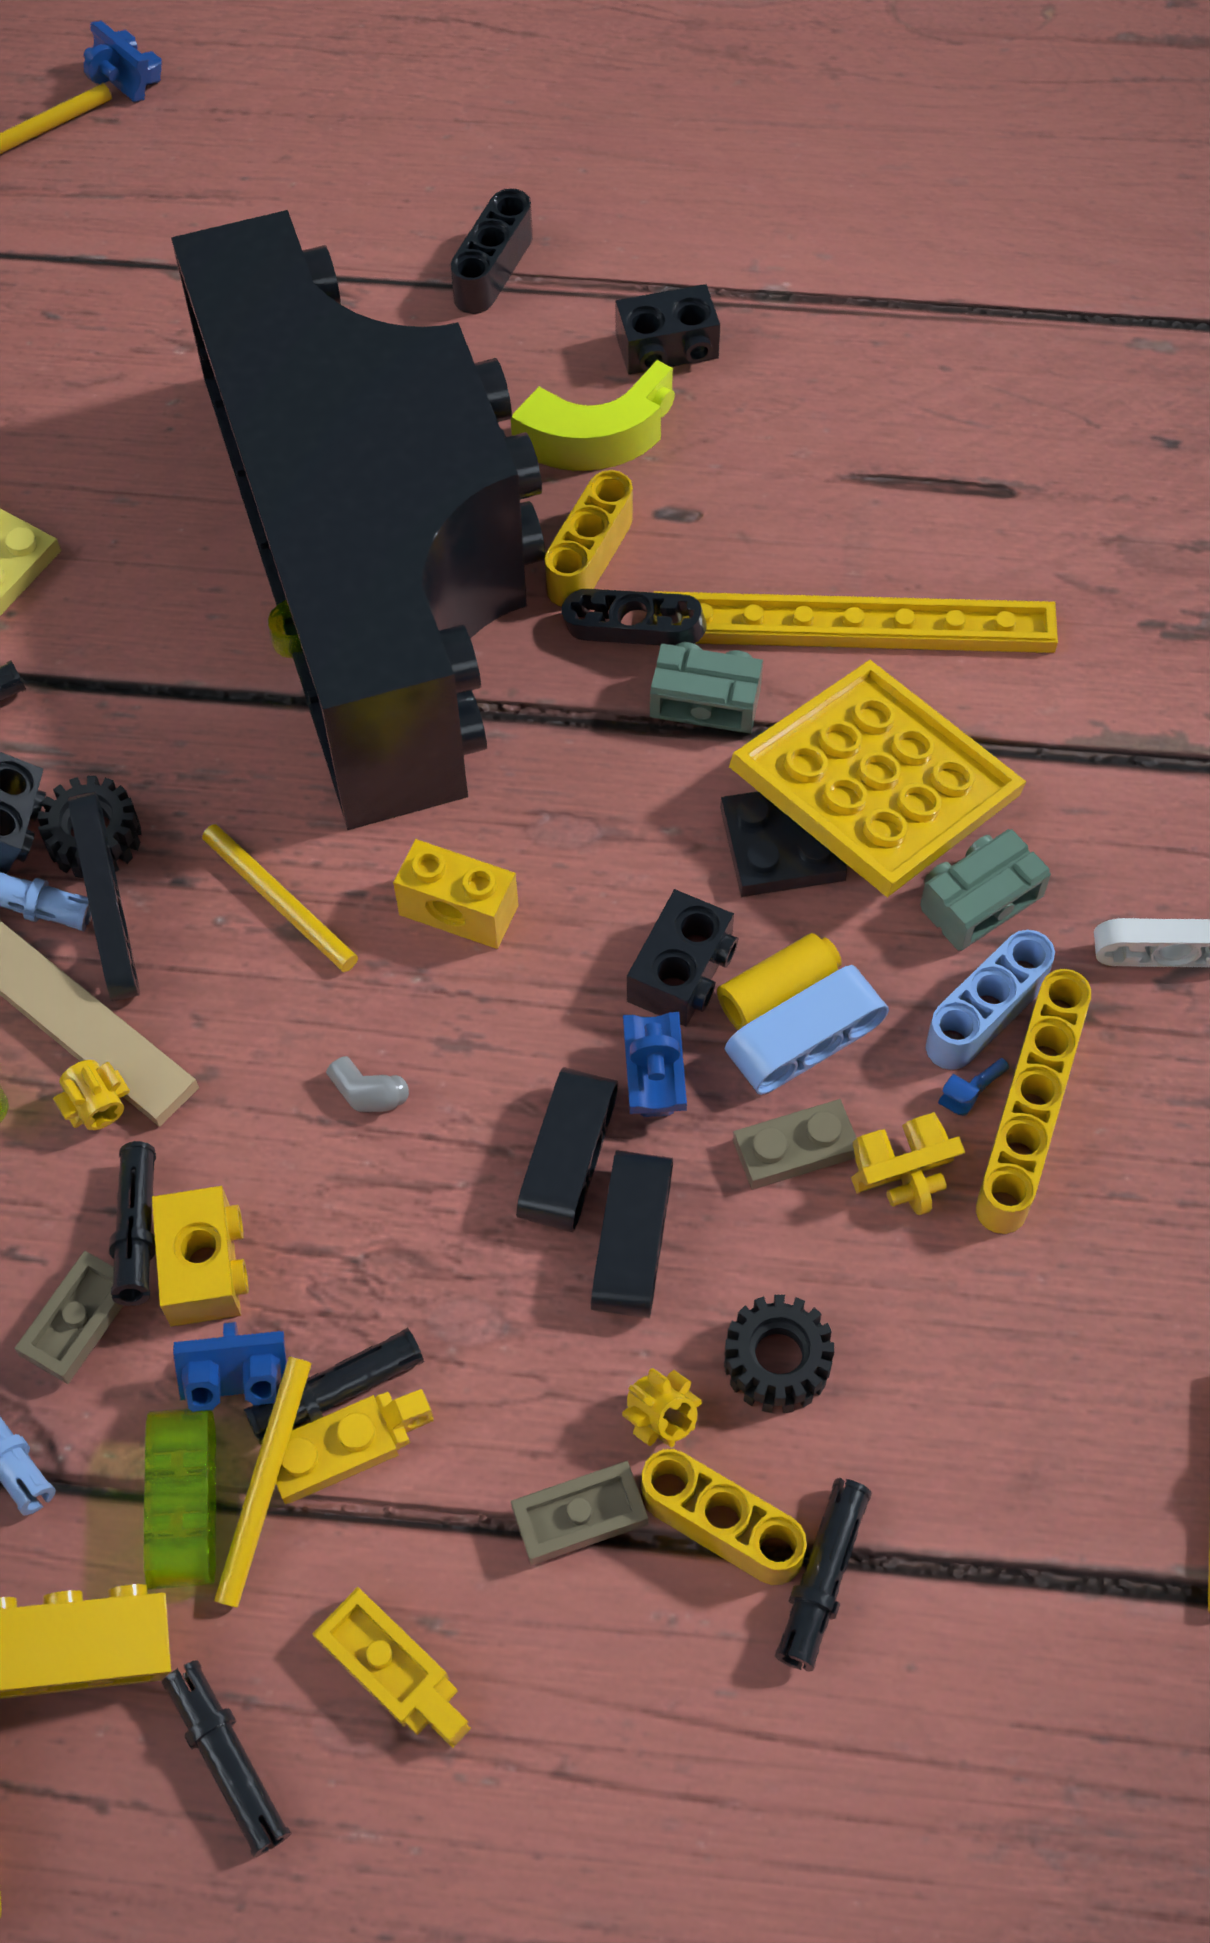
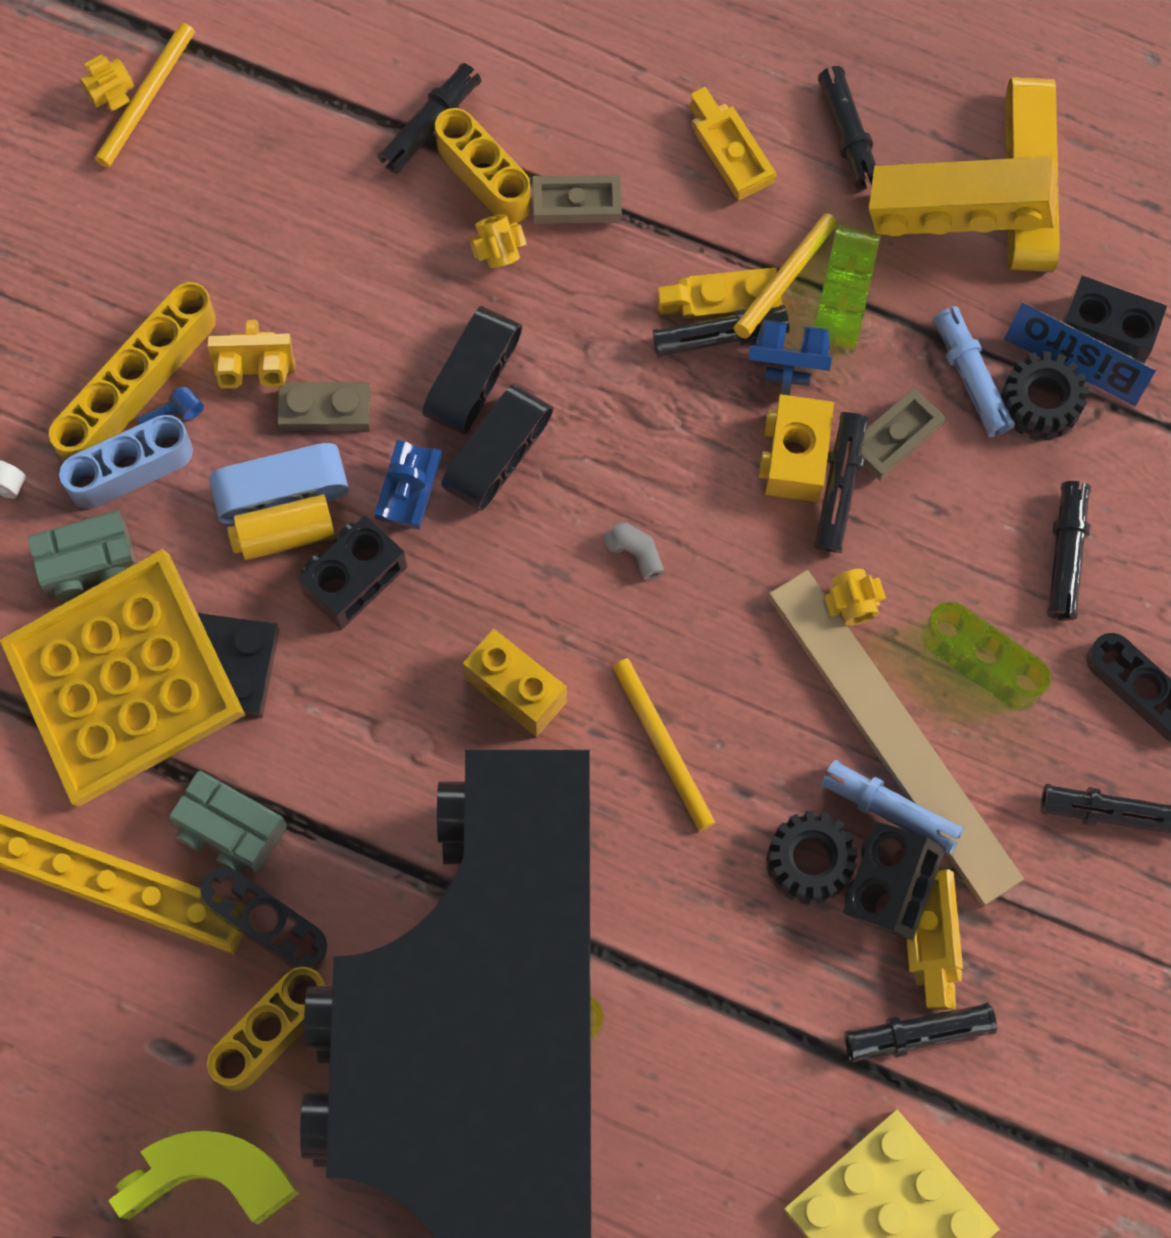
camera: 165 degrees left, 10 degrees up
black beam [68,792,140,1001] -> none
black tyre [724,1294,834,1413] -> none

